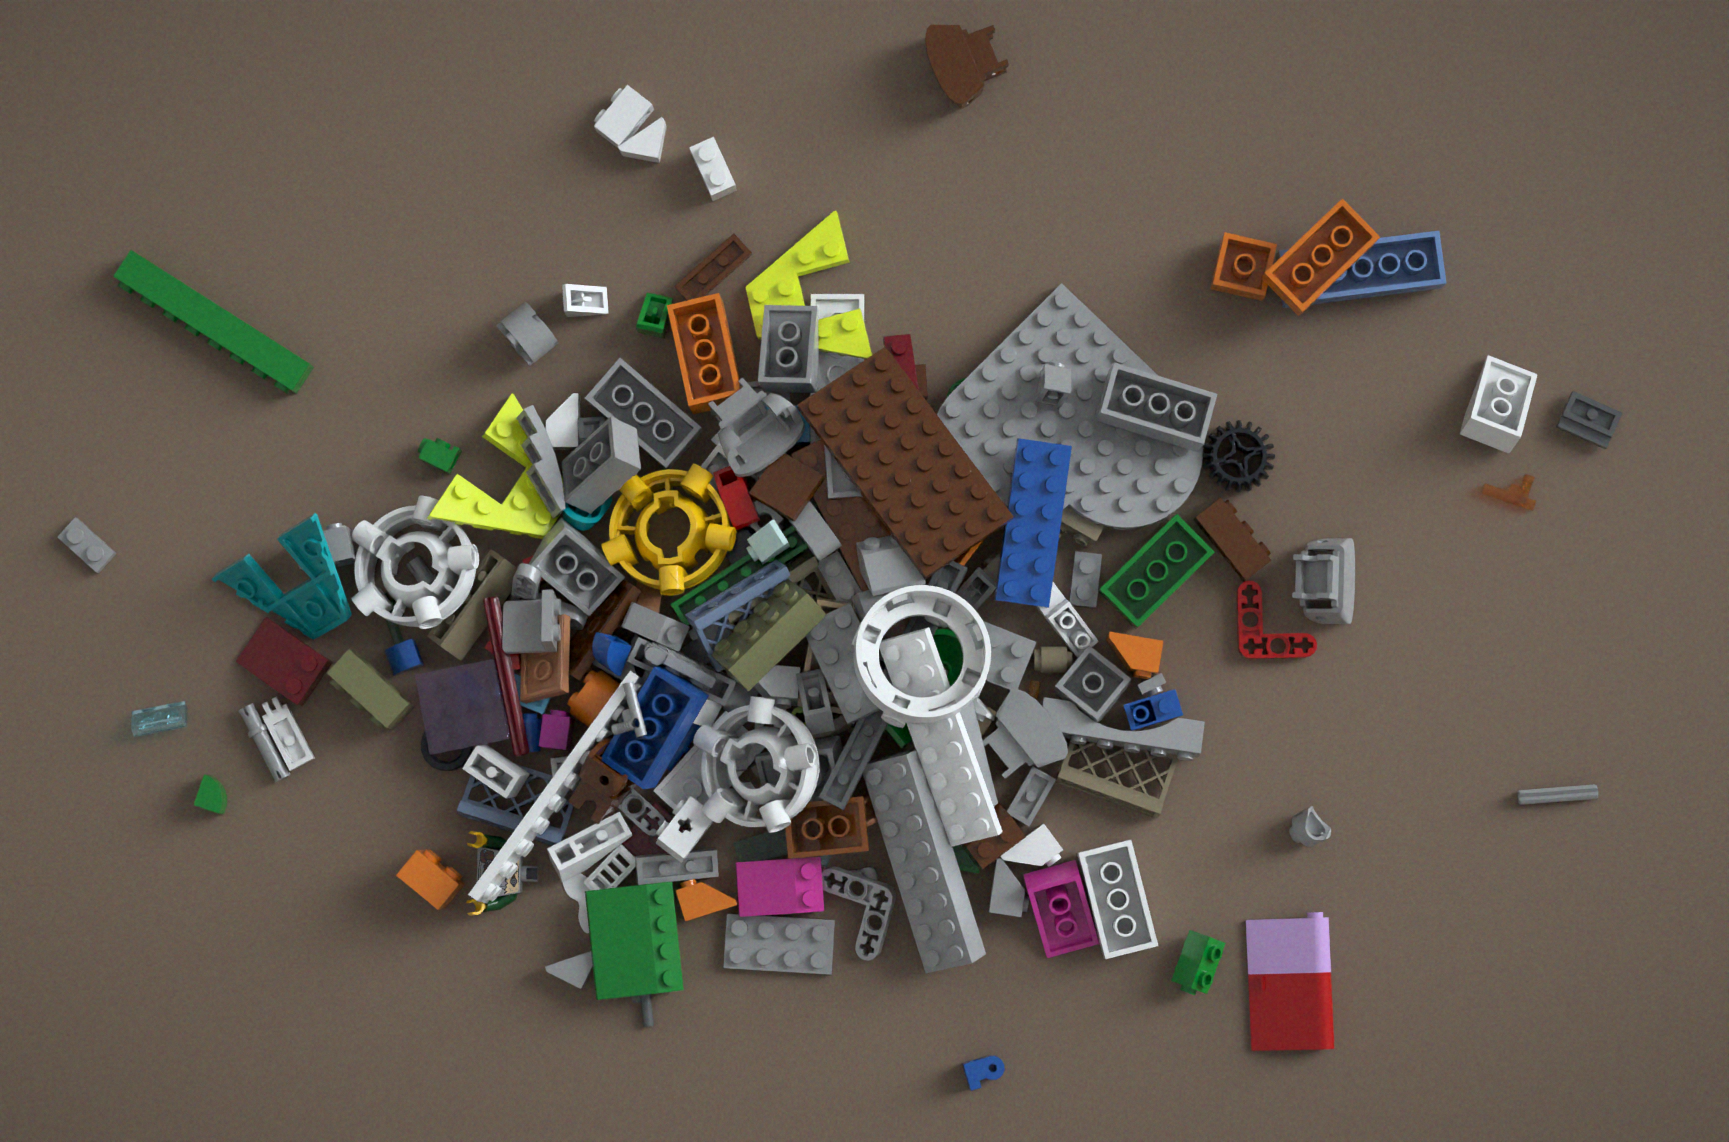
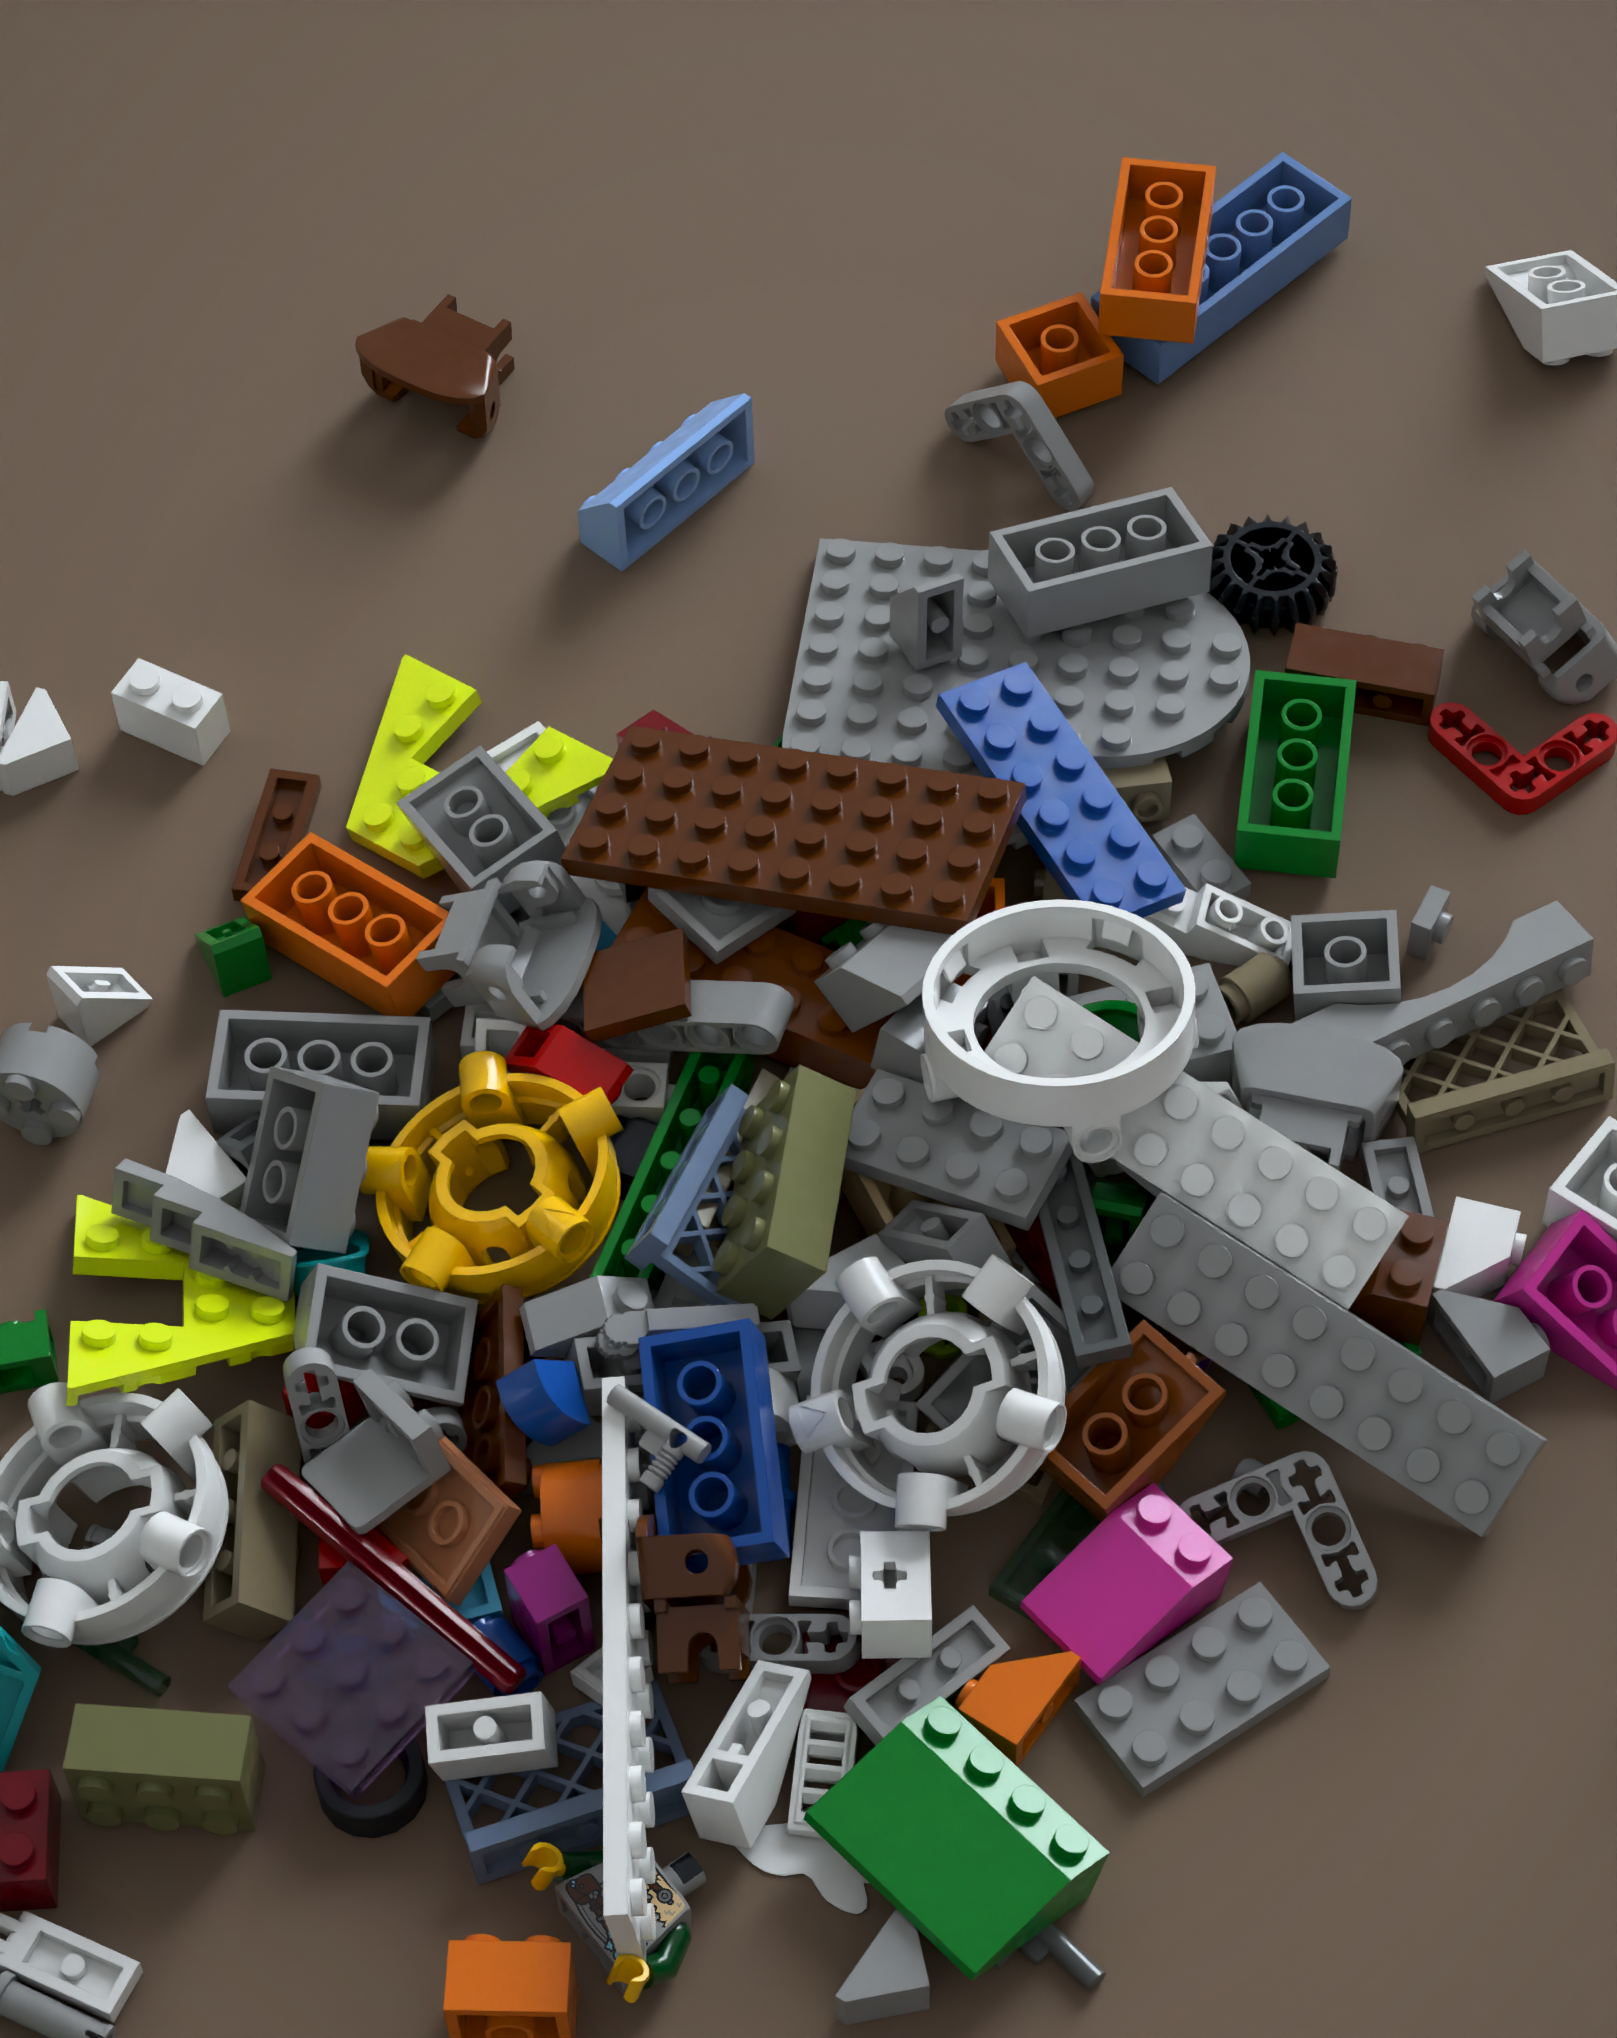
camera: 40 degrees left, 30 degrees down
blue brick [385,638,424,676] -> none
light aqua slope [746,519,790,564] -> none
orange slope [1106,632,1163,679] -> none
blue slope [1123,689,1183,731] -> none
none -> light blue slope [577,393,755,572]
none -> light grey beam [944,381,1095,511]

